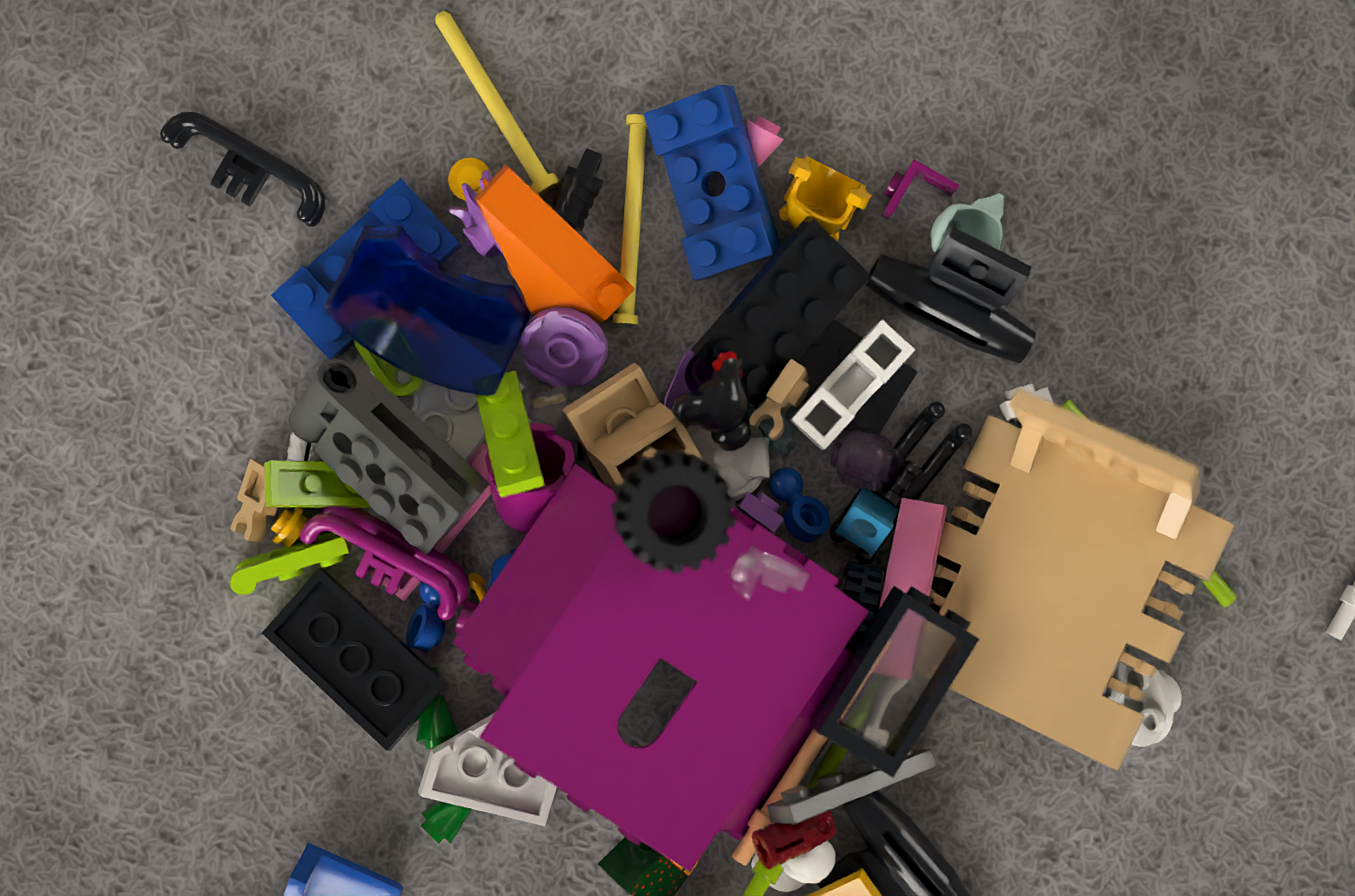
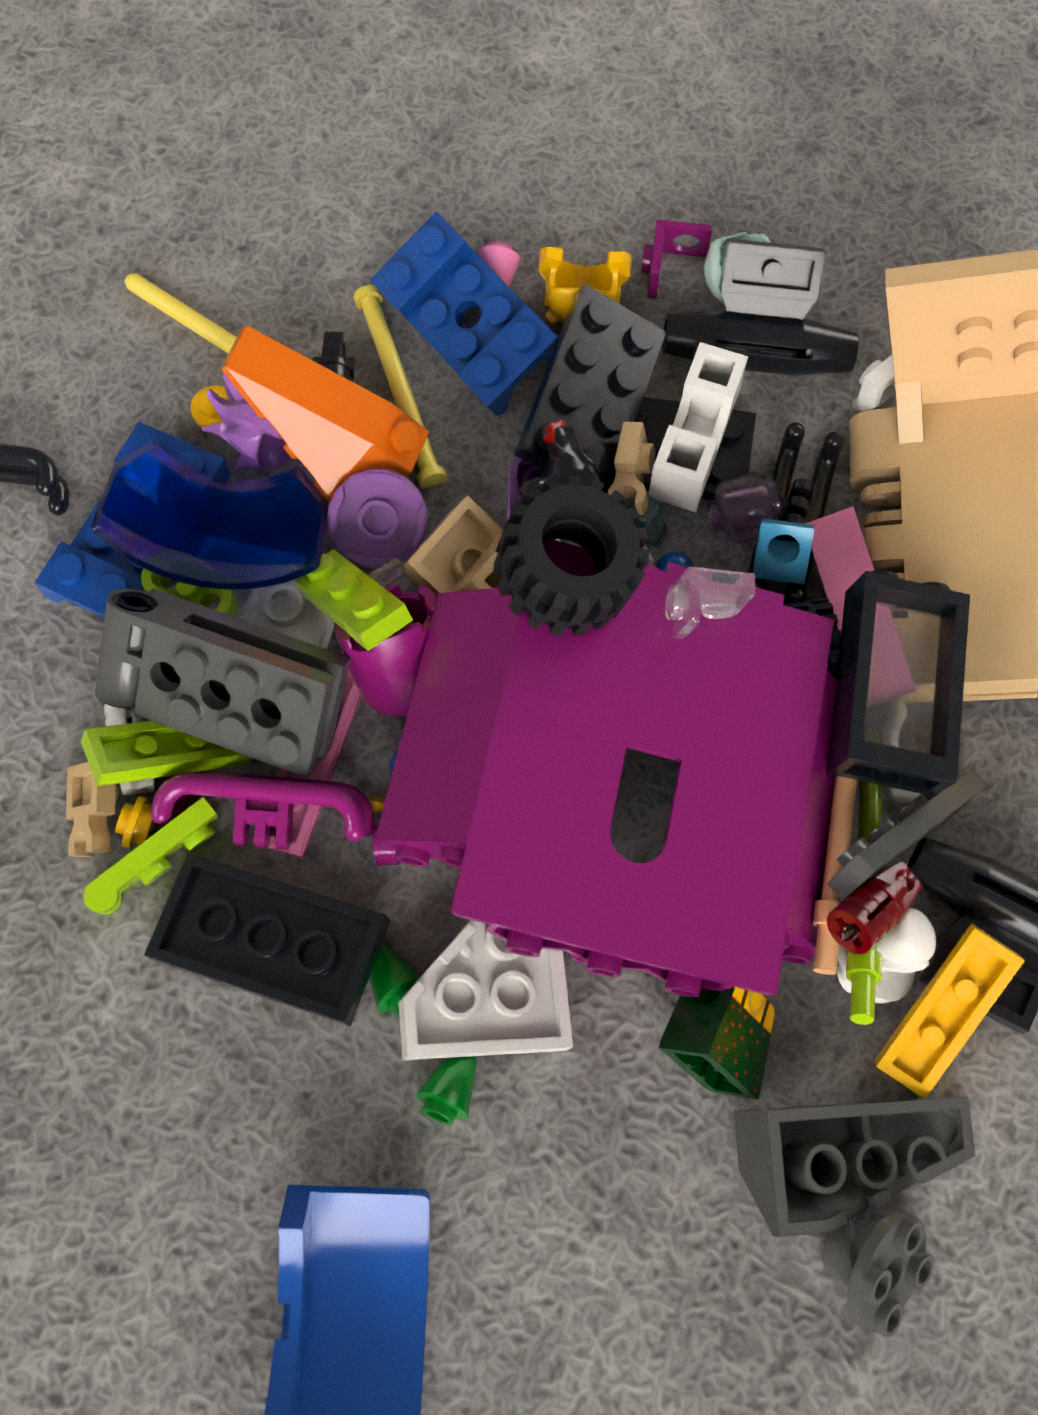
camera: 25 degrees left, 20 degrees down
blue plate [406,581,445,652] -> none

